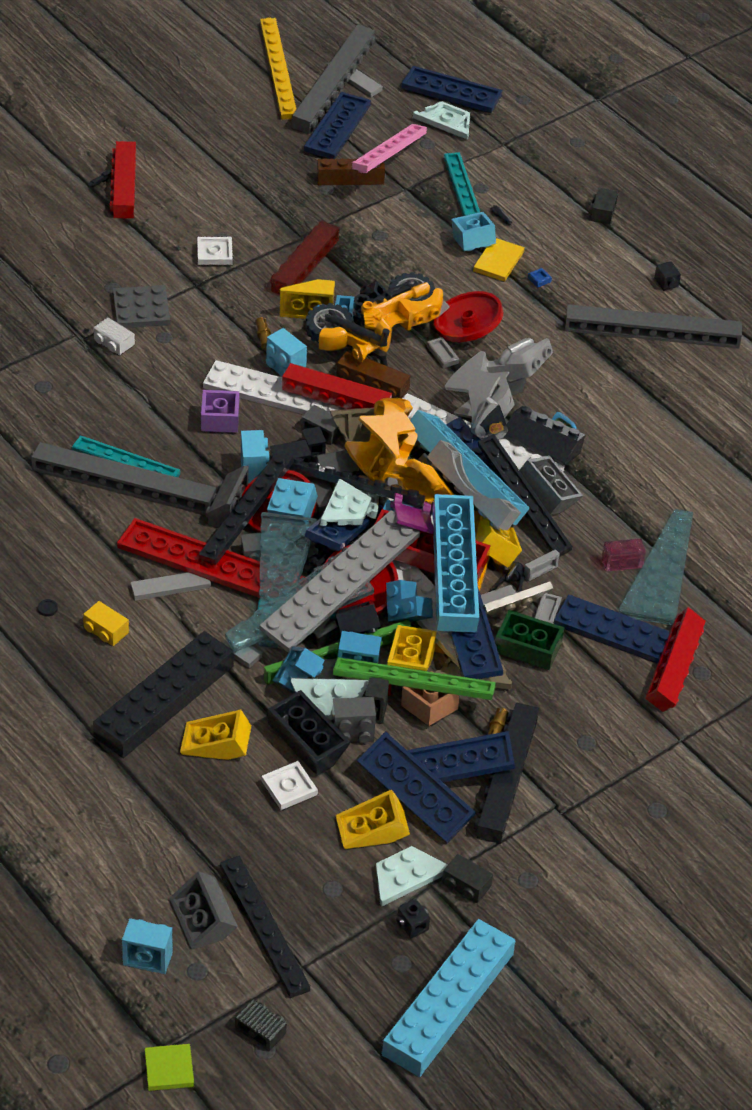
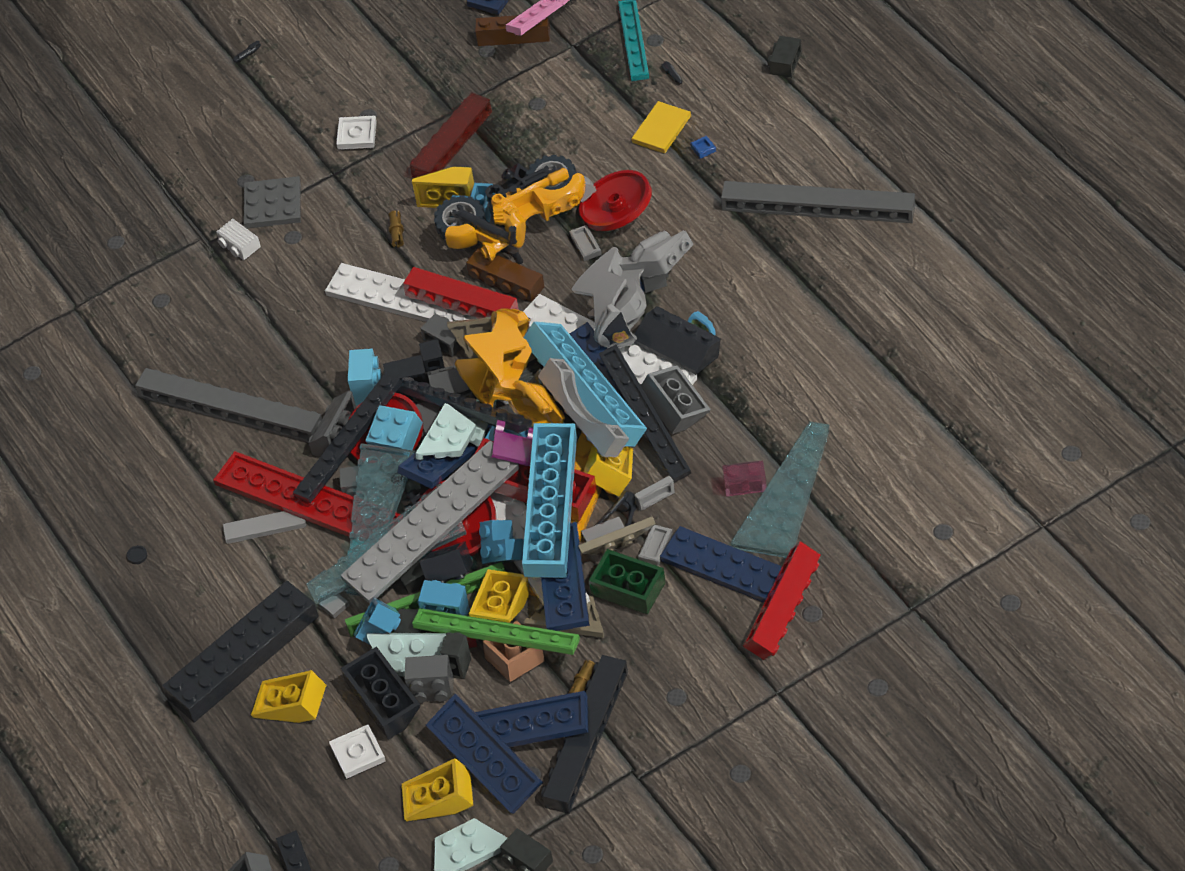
camera: 15 degrees right, 5 degrees up
teal tile [72,435,180,477] -> none
yellow brick [83,601,129,646] -> none
red brick [110,141,136,218] -> none
medium lavender brick [201,390,240,432] -> none
medium azure brick [266,328,307,377] -> none
medium azure brick [452,212,496,251] -> none
black brick [654,261,681,291] -> none

